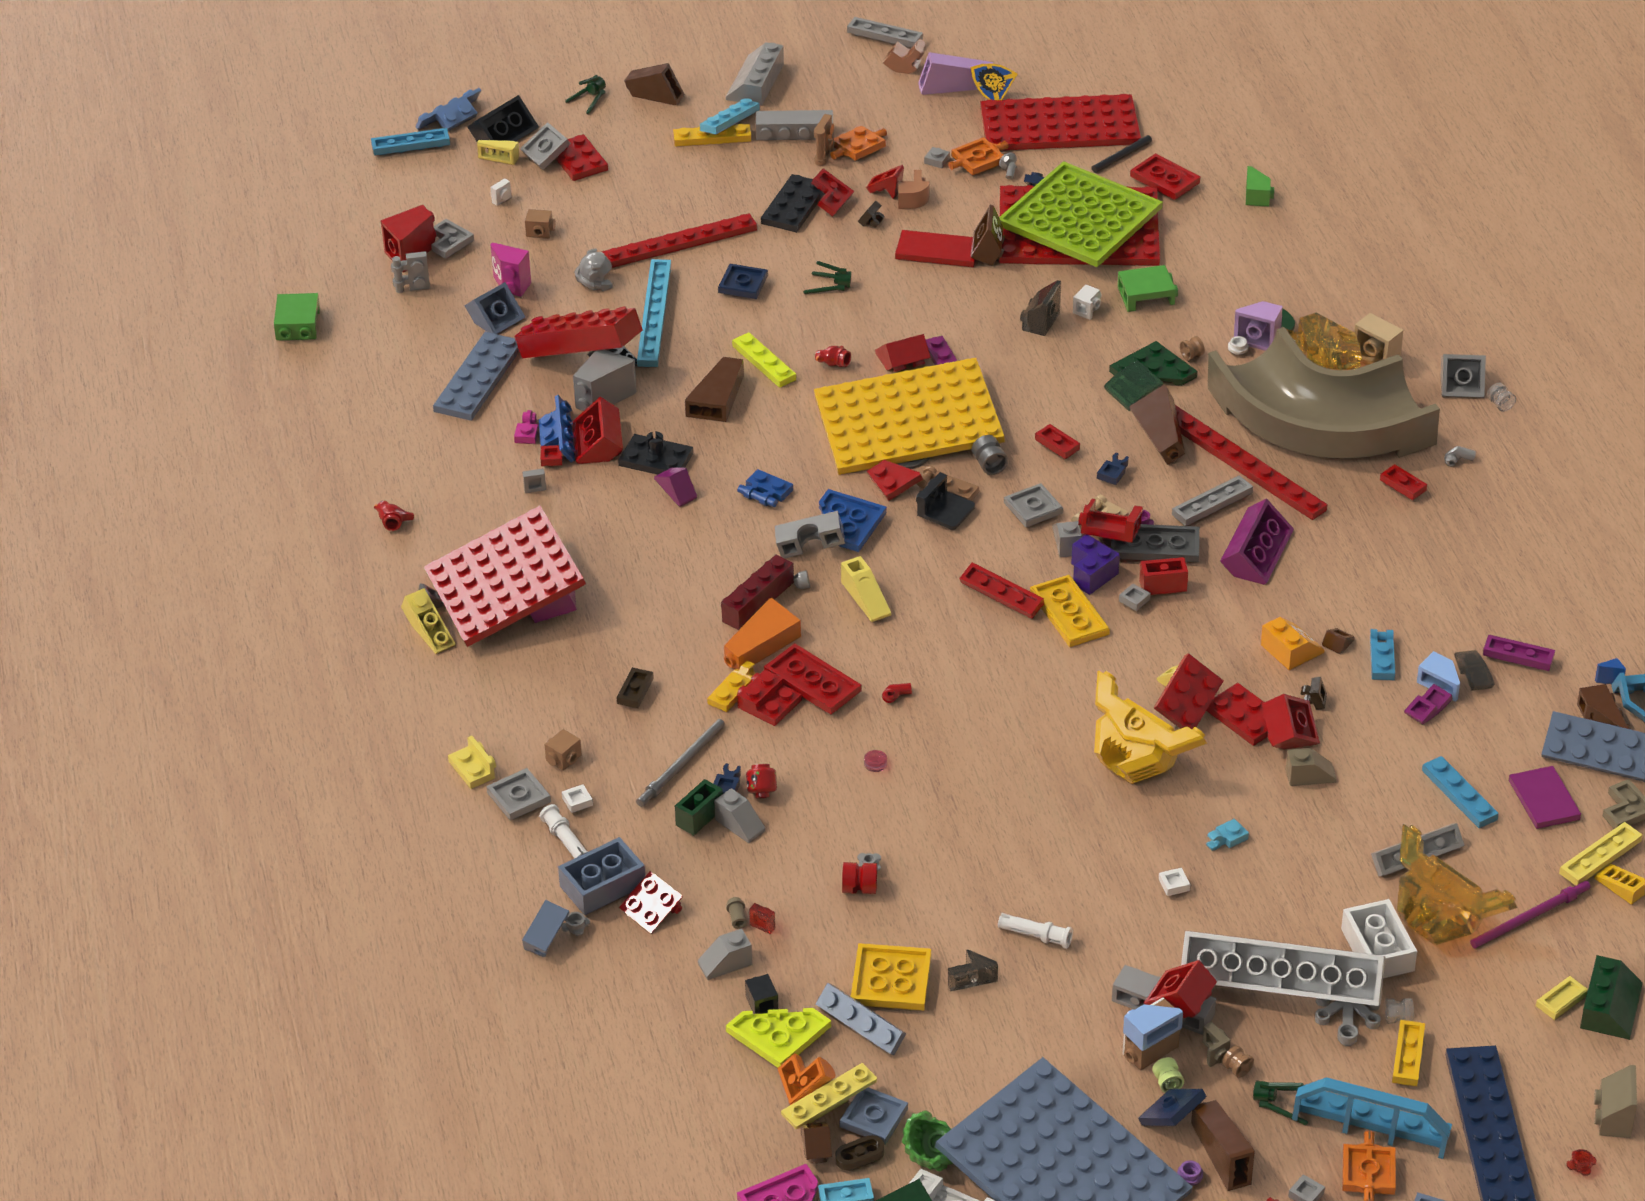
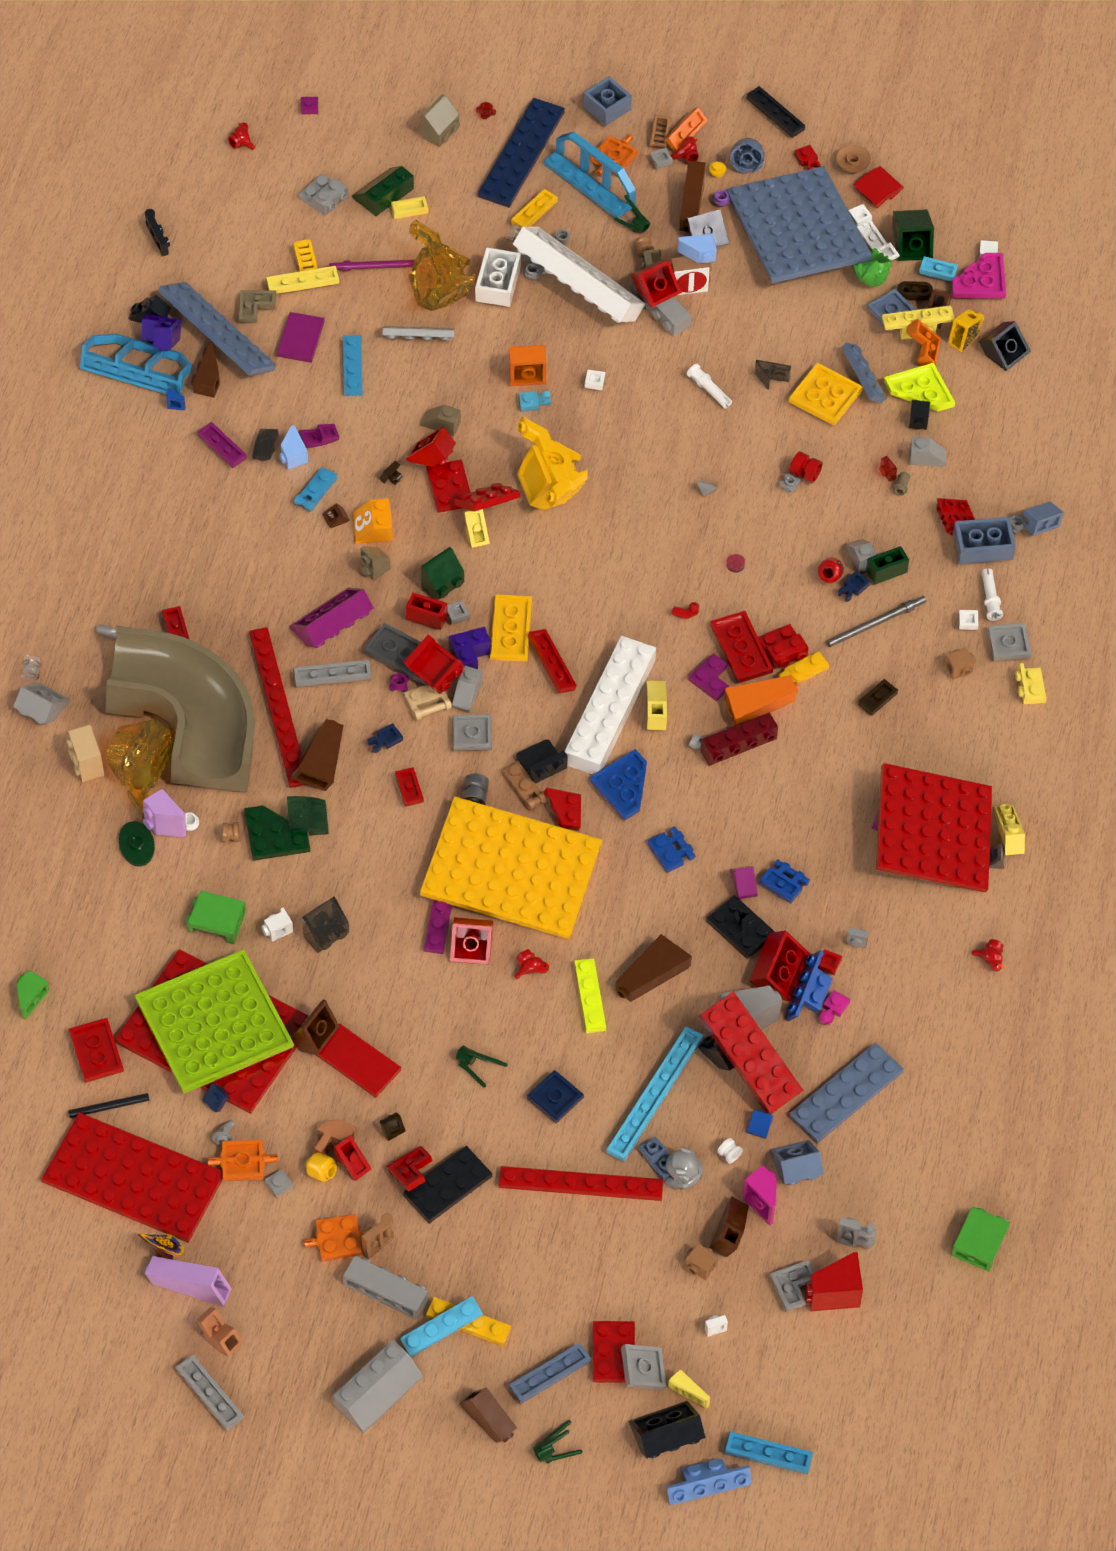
camera: 155 degrees left, 15 degrees up
light grey arch [775,511,845,558] -> none
none -> yellow head [305,1152,337,1182]
none -> dark tan slope [360,546,390,581]
none -> dark green slope [421,547,464,600]
none -> orange brick [509,345,547,386]
none -> sand blue plate [509,1342,591,1404]
none -> white brick [565,636,656,775]
none -> sand blue slope [639,1136,672,1181]
none -> magenta plate [688,653,729,702]
none -> light grey slope [697,481,718,497]
none -> reddish brown slope [709,1196,749,1257]
none -> white wheel [717,1138,743,1164]
none -> blue plate [759,859,810,903]
none -> yellow torso [947,309,984,353]
none -> black slope [979,321,1031,371]

